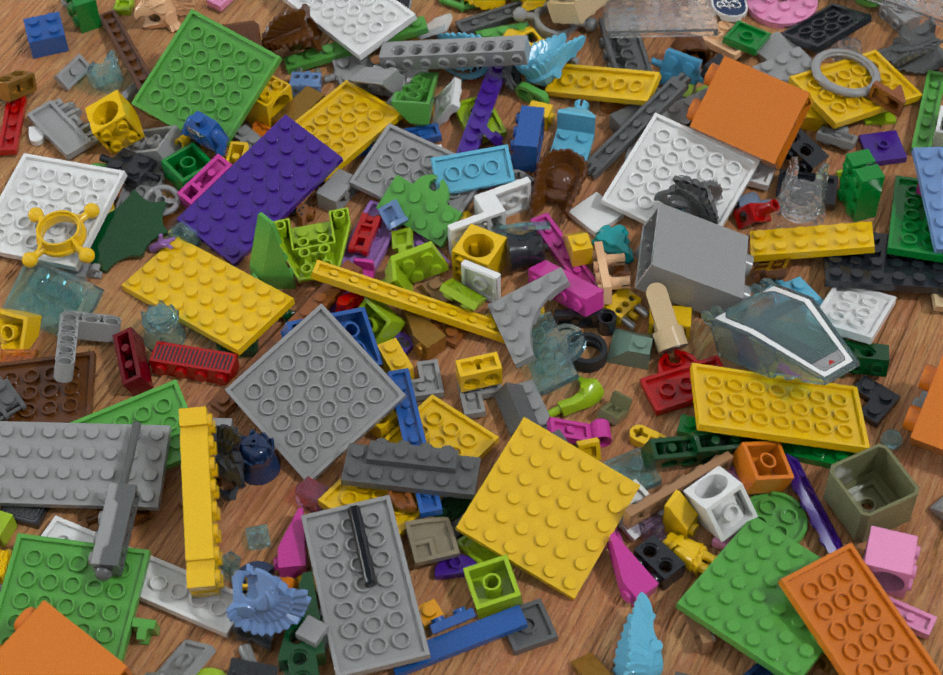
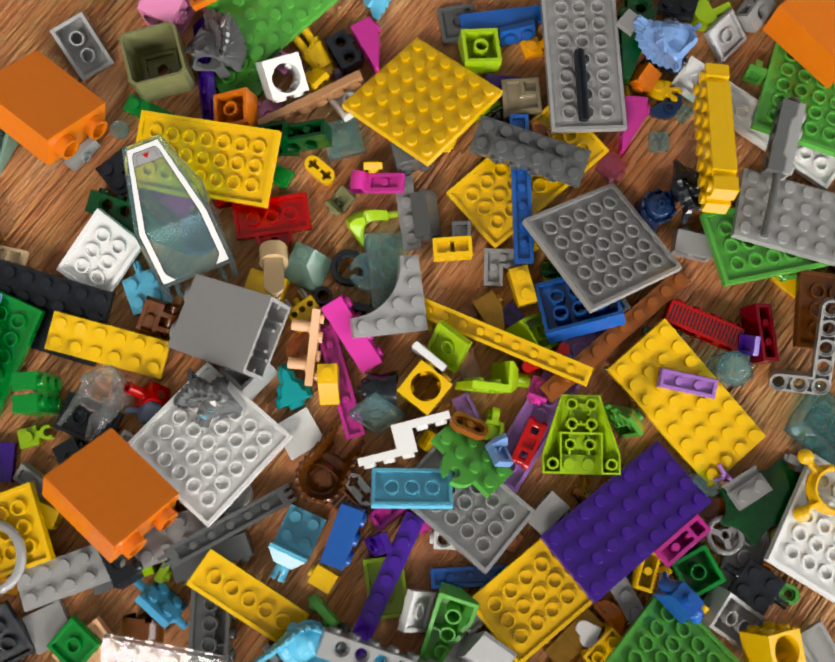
camera: 170 degrees left, 30 degrees up
none -> dark grey piece [185,9,248,78]
none -> dark orange plate [449,411,488,440]
none -> white tile [575,619,602,648]
none -> medium lavender tile [656,367,718,399]
none -> light grey plate [722,465,773,511]
none -> dark purple plate [738,334,761,356]

